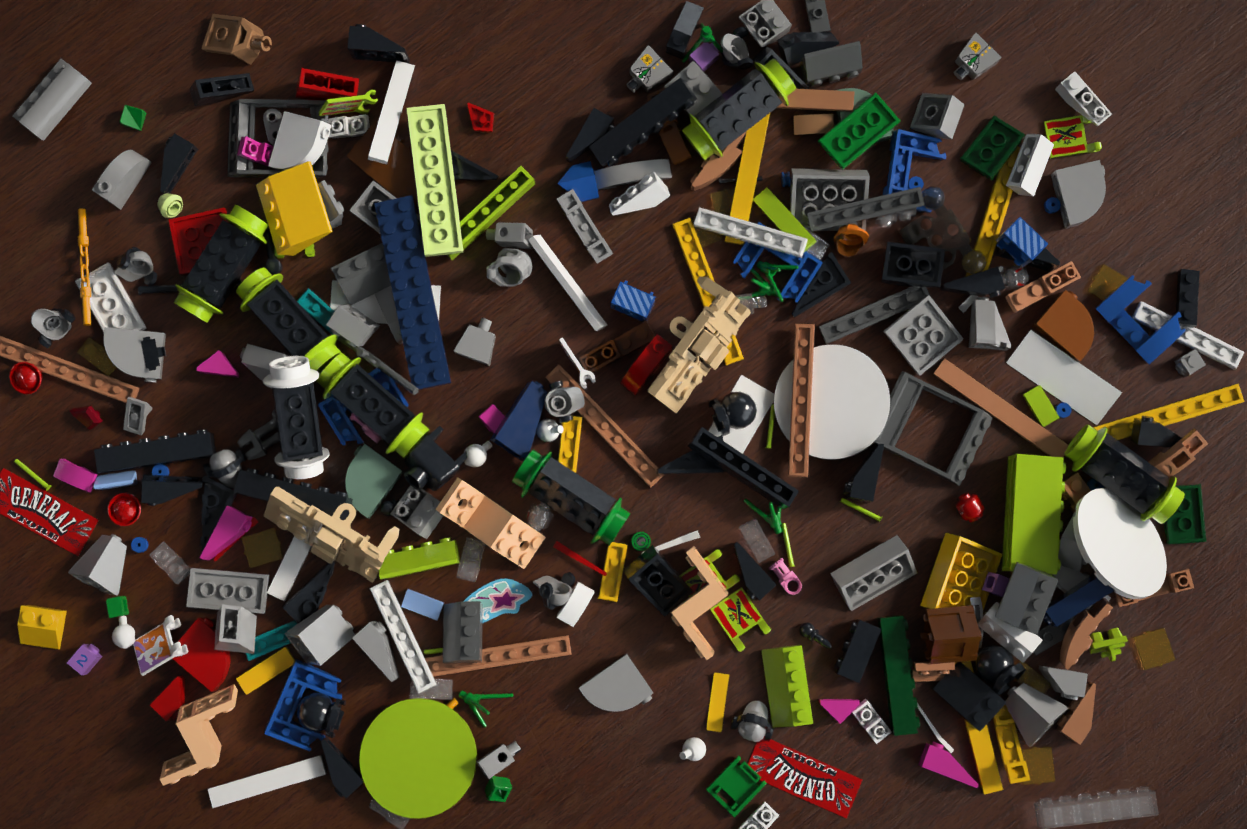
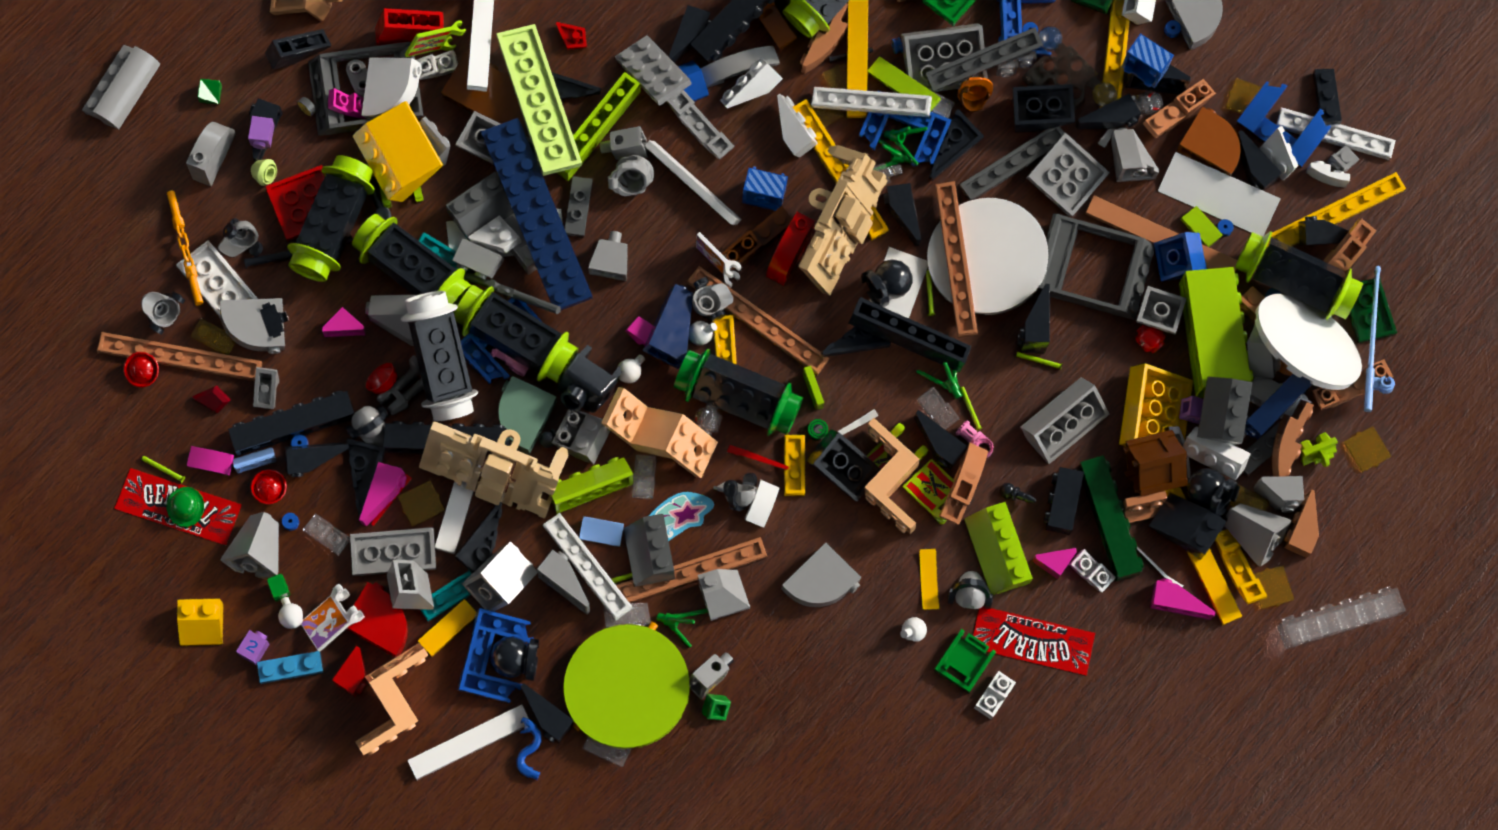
camera: 15 degrees left, 10 degrees down
none -> green hat [166,487,204,527]
none -> medium lavender brick [248,116,275,149]
none -> dark azure plate [257,651,323,684]
none -> dark grey tile [297,97,316,117]
none -> red hat [366,363,397,394]
none -> white wing [468,215,522,253]
none -> blue animal [516,717,542,780]
none -> dark grey plate [565,176,593,238]
none -> light grey plate [615,35,691,106]
none -> light grey slope [698,569,750,621]
none -> white slope [777,94,818,158]
none -> lime tile [803,366,824,410]
none -> black slope [883,183,921,246]
none -> nougat slope [939,443,988,525]
none -> light grey slope [1136,286,1187,335]
none -> blue slope [1154,232,1207,282]
none -> black slope [1237,130,1282,191]
none -> white wing [1259,126,1298,180]
none -> white slope [1306,161,1350,188]
none -> light blue piece [1364,266,1395,412]

